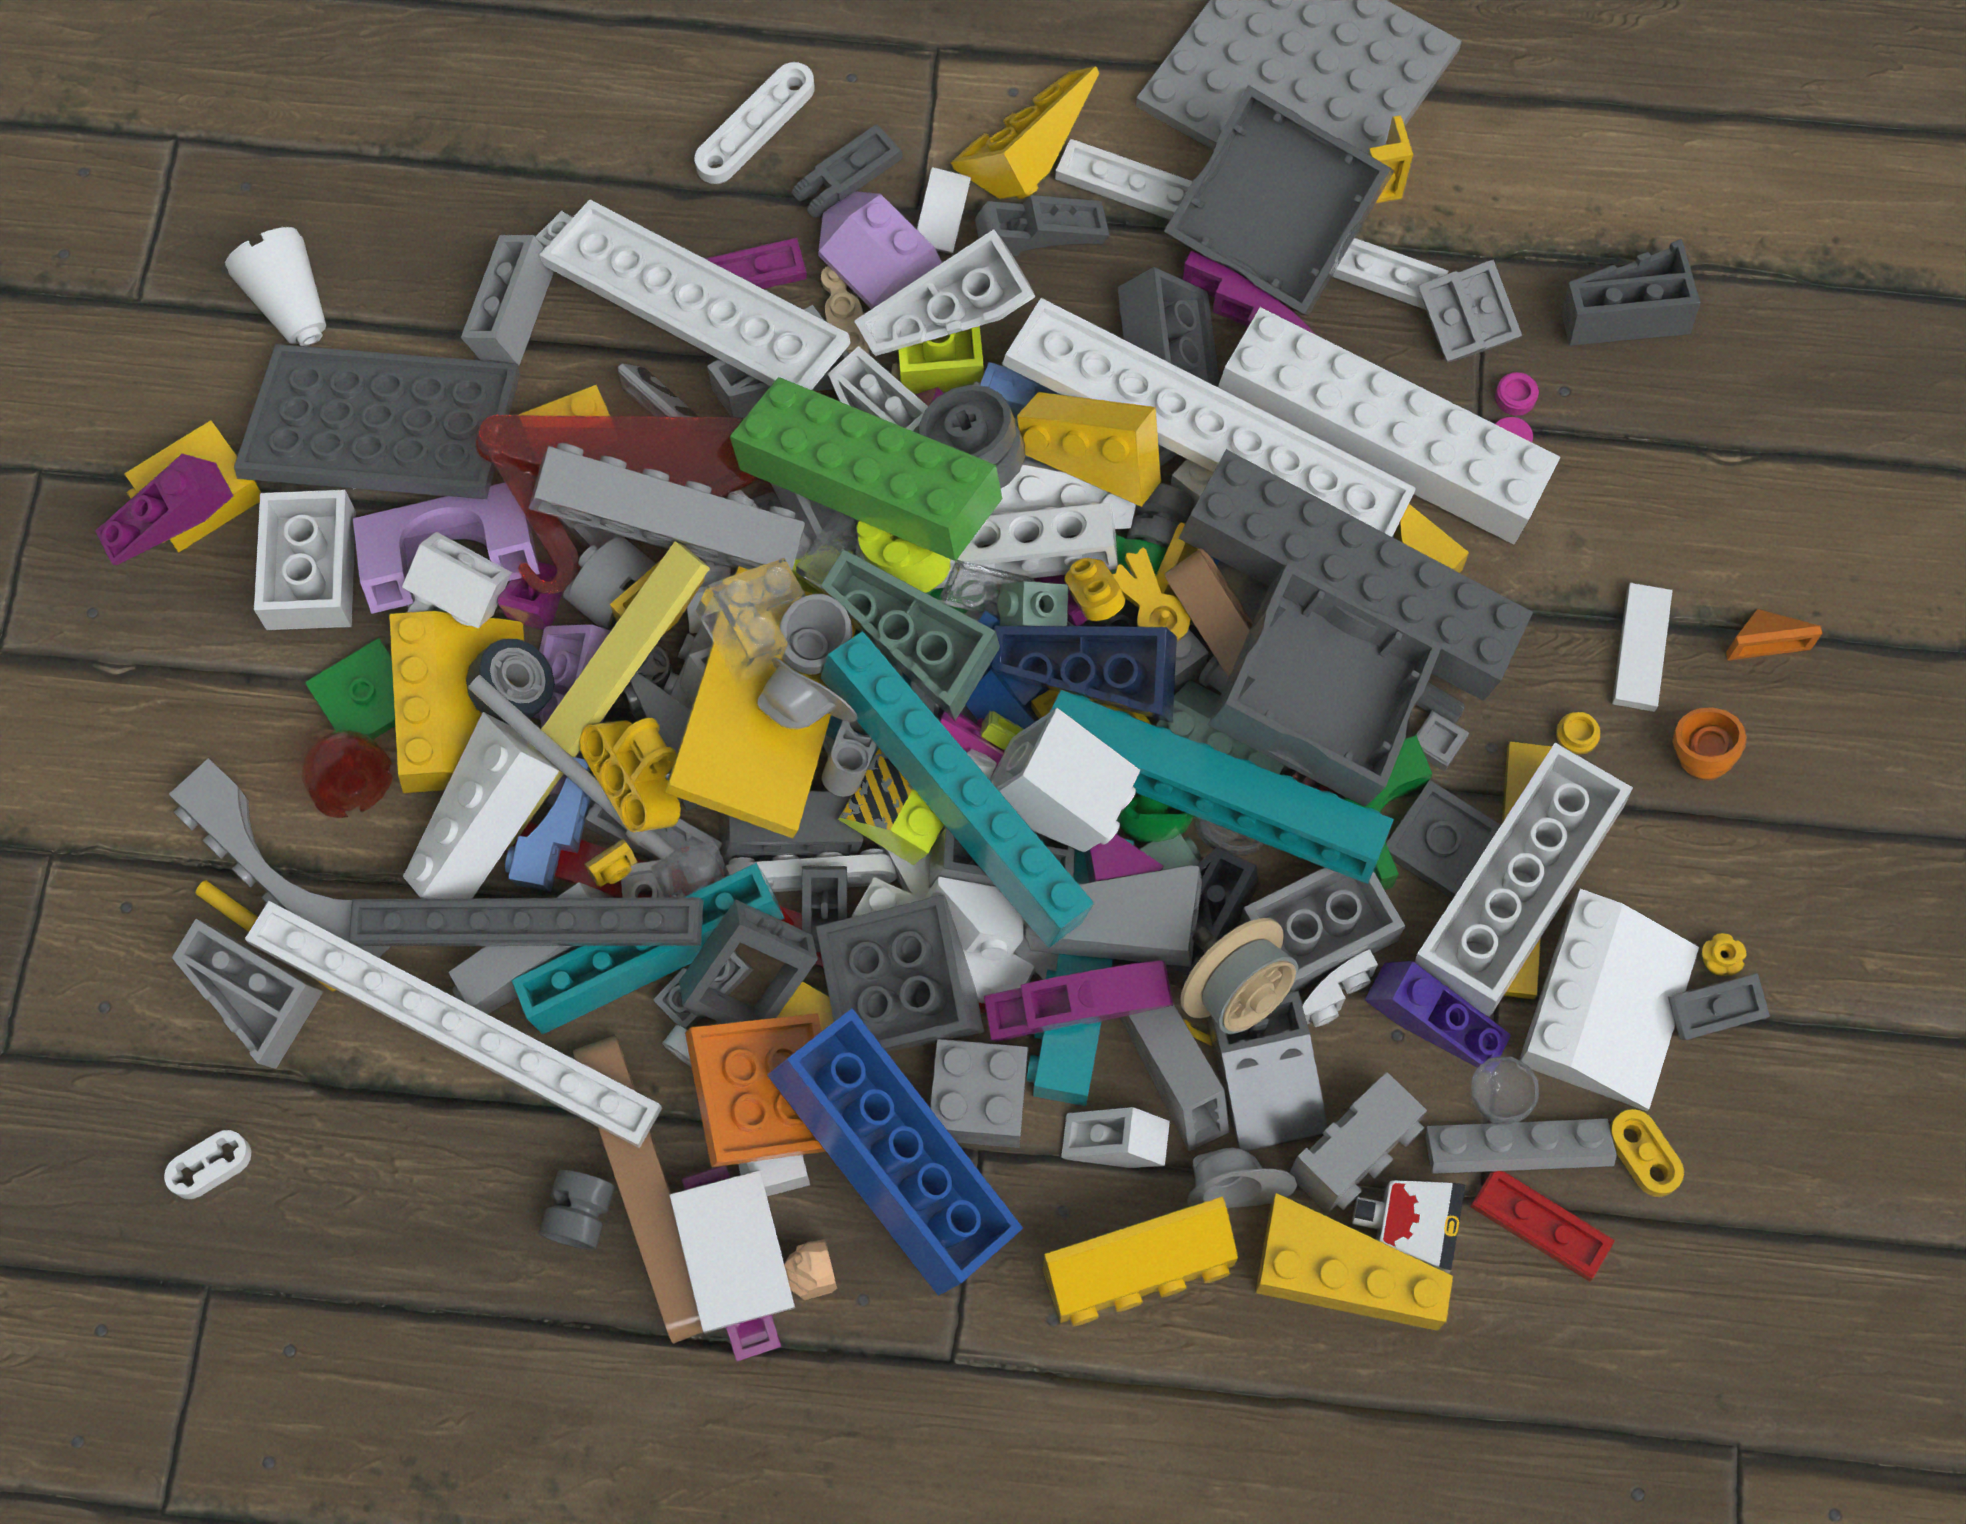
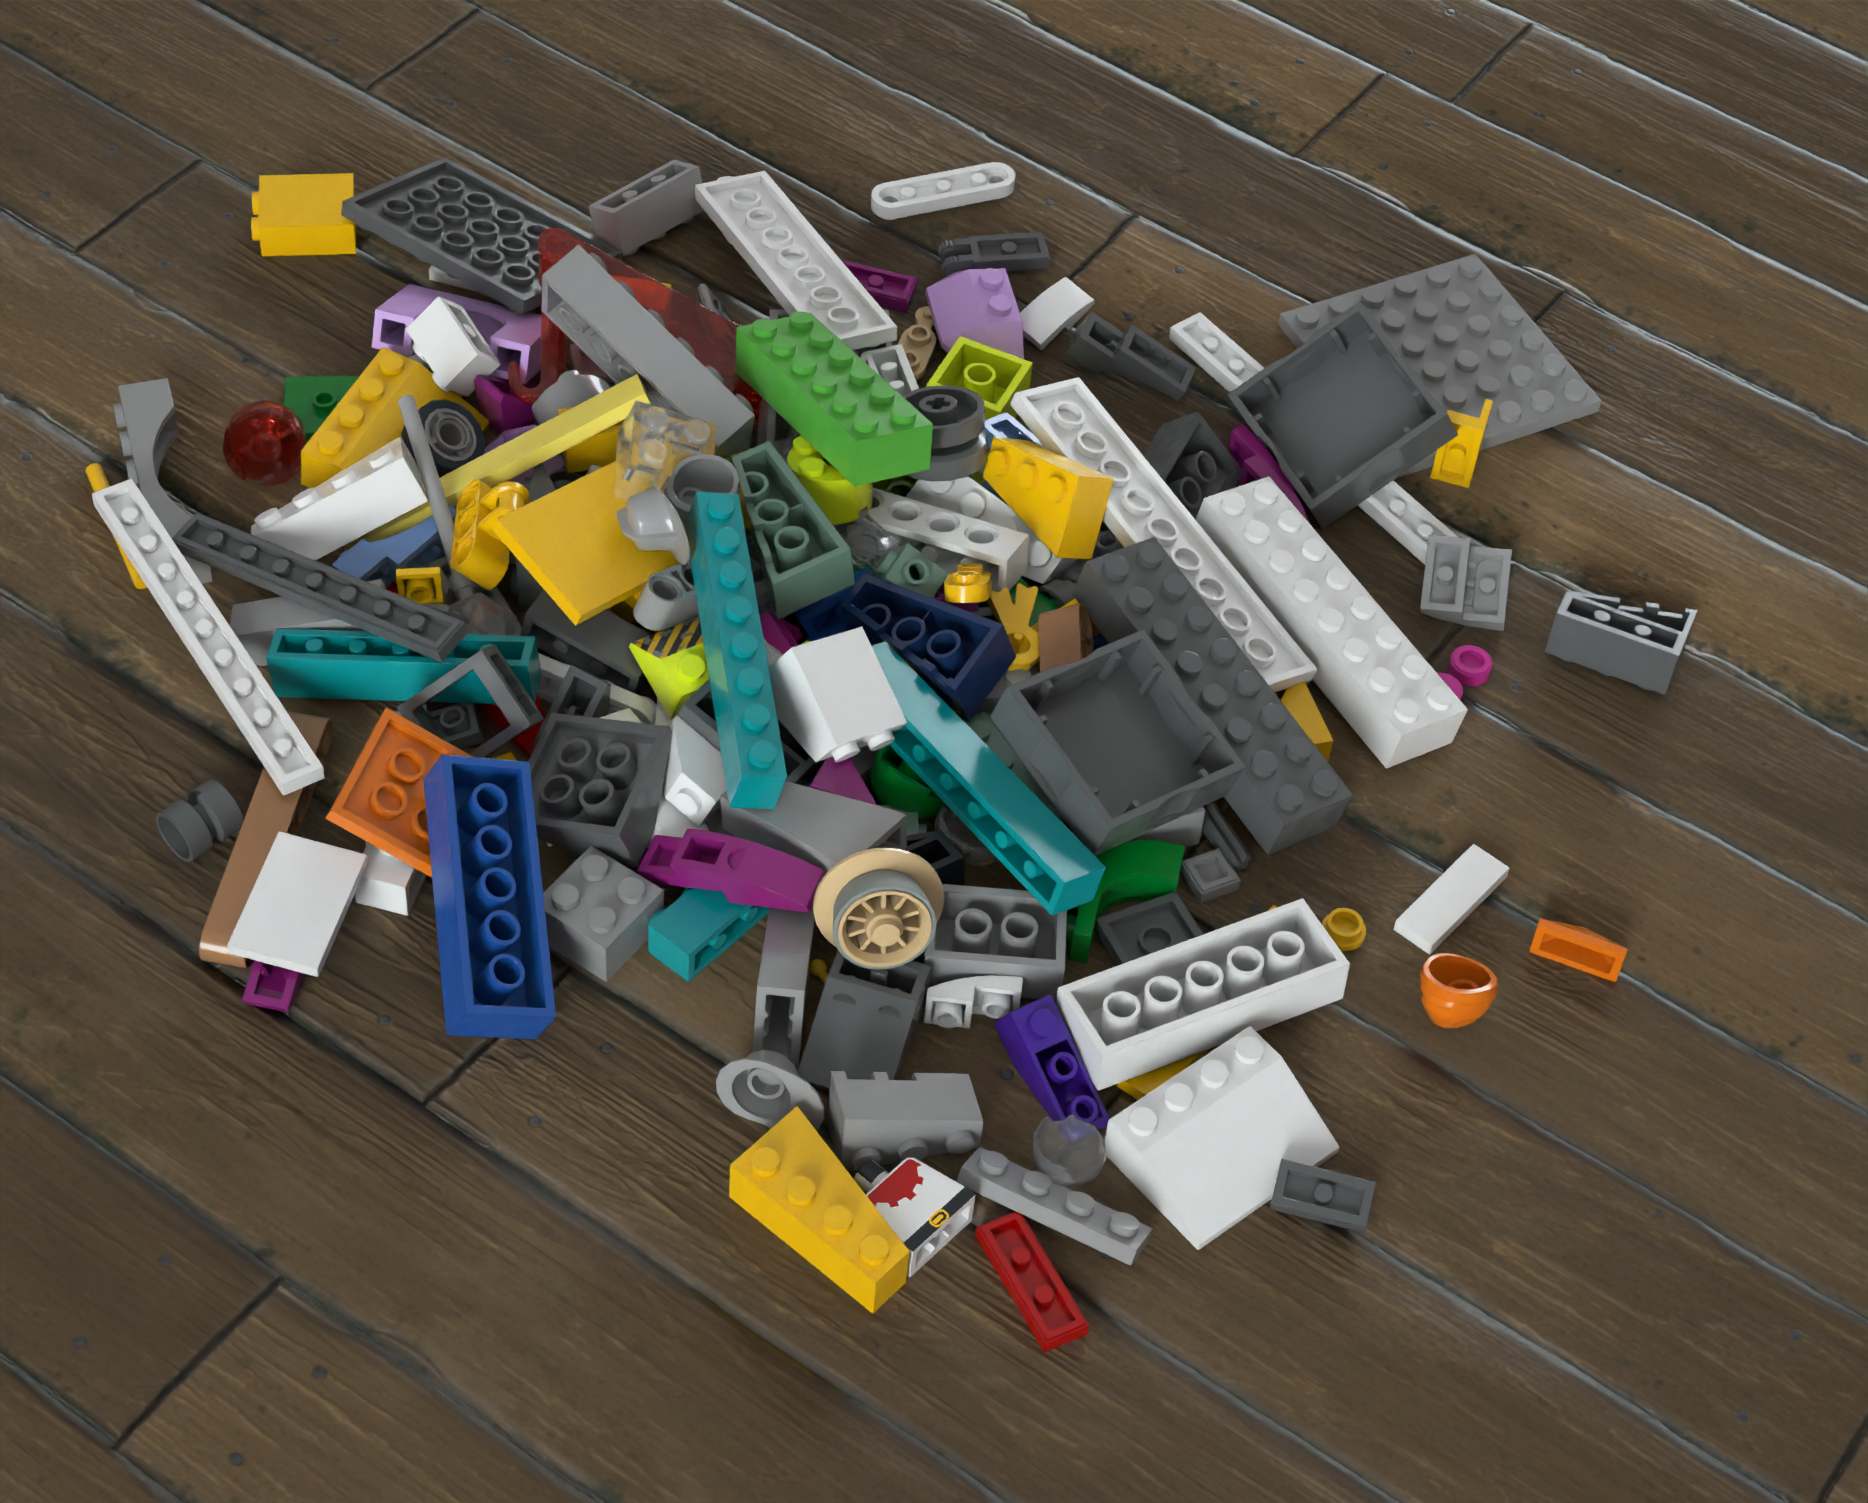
camera: 25 degrees right, 20 degrees down
magenta slope [95,454,233,565] -> none
light grey wedge [172,919,323,1069] -> none
white cone [225,227,326,347] -> none
white brick [254,490,356,630] -> none
light nougat rock [784,1239,837,1300] -> none
white wedge [854,229,1036,356] -> none
yellow wedge [951,66,1099,199] -> none
yellow slope [1043,1196,1238,1326] -> none
white slope [1061,1107,1170,1168] -> none
yellow plate [1610,1109,1684,1197] -> none
yellow plate [1702,933,1746,976] -> none

